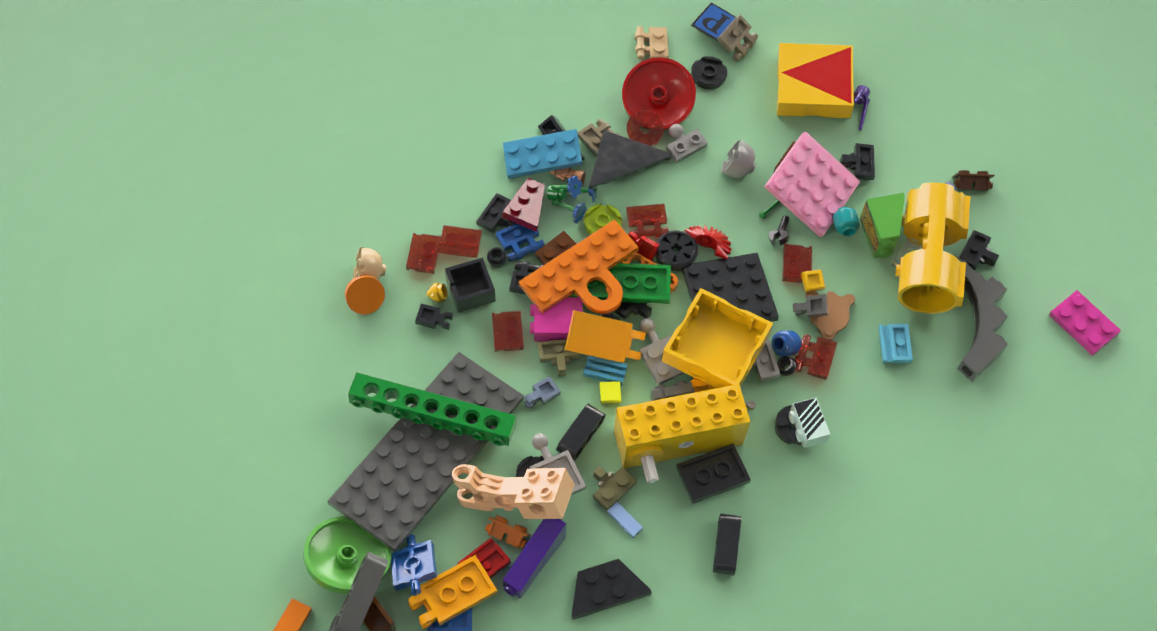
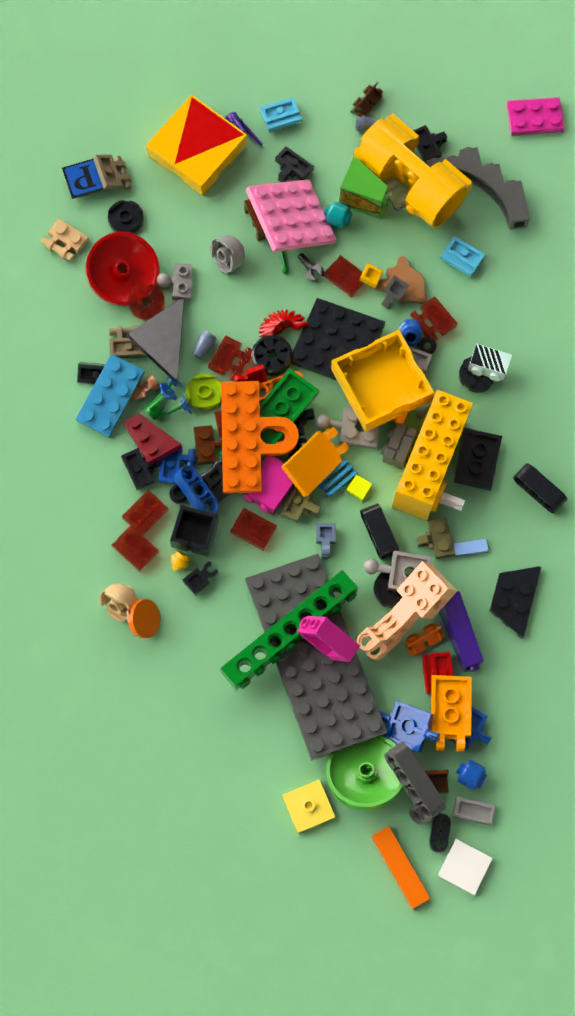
camera: 55 degrees left, 10 degrees up
none -> blue beam [174,465,219,513]
none -> sand blue cone [192,330,217,359]
none -> medium azure plate [260,97,302,132]
none -> light yellow plate [282,779,335,833]
none -> dark pink window [297,616,360,662]

